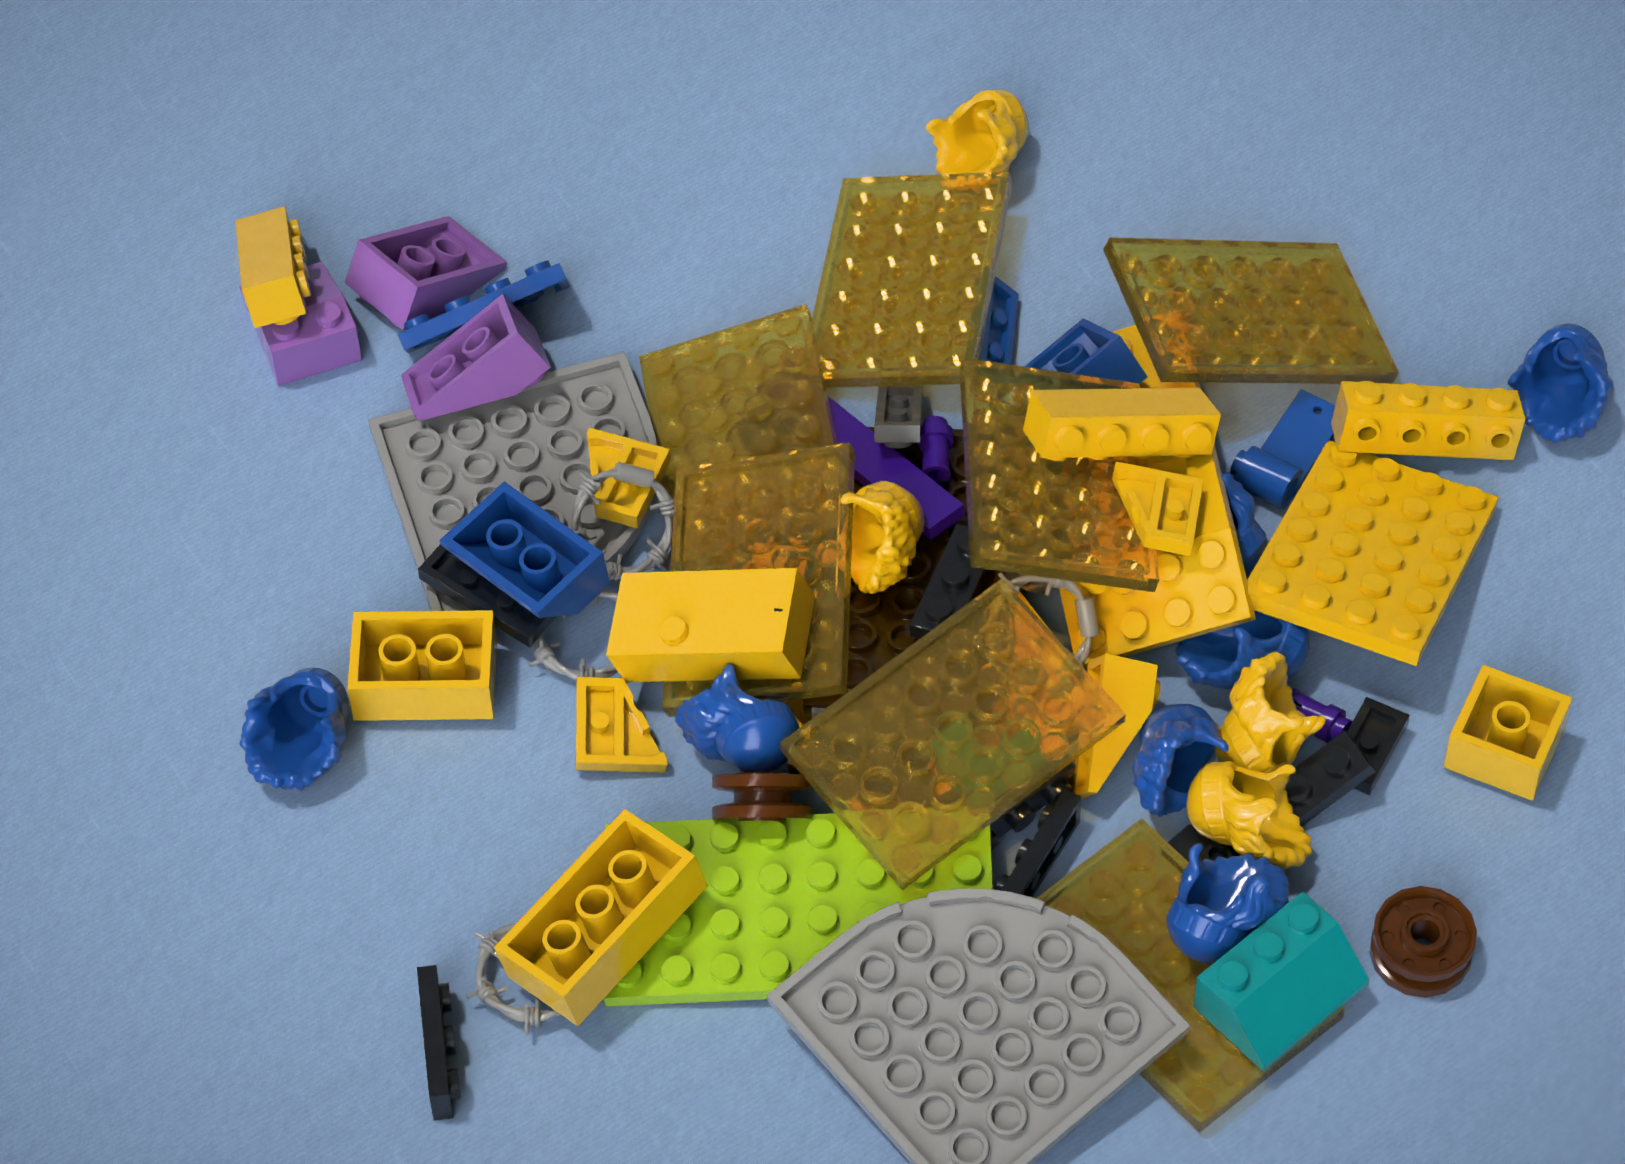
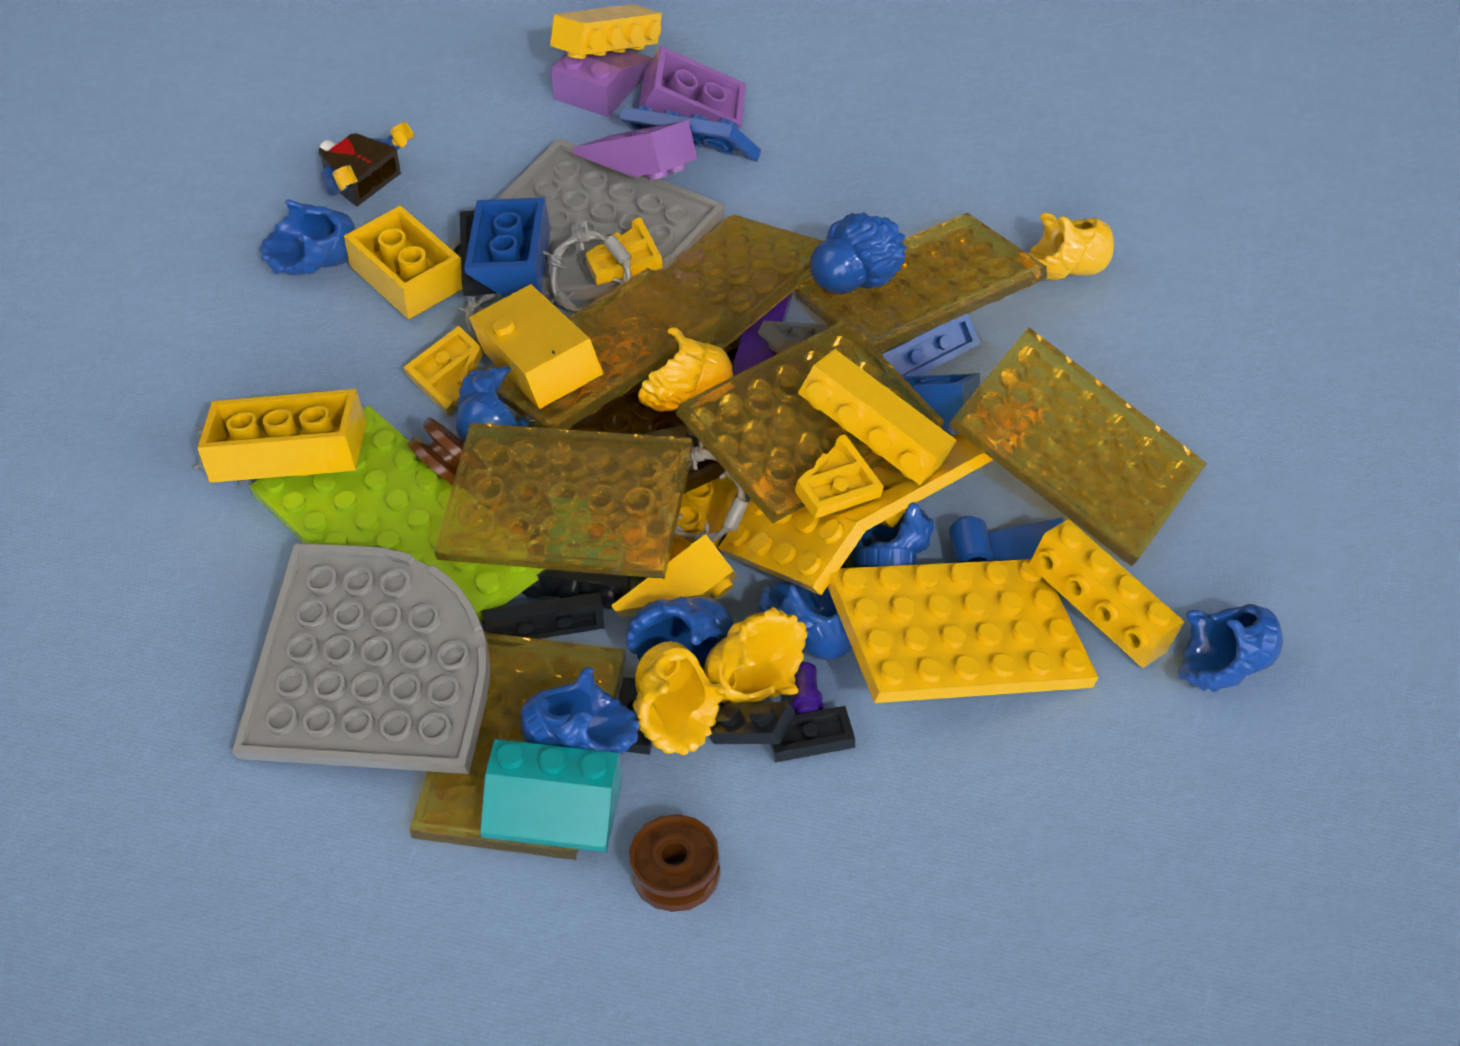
camera: 50 degrees right, 5 degrees down
black plate [417,965,461,1121] -> none
yellow brick [1443,665,1573,801] -> none
none -> dark brown torso [319,121,415,207]
none -> blue hair [810,212,907,295]

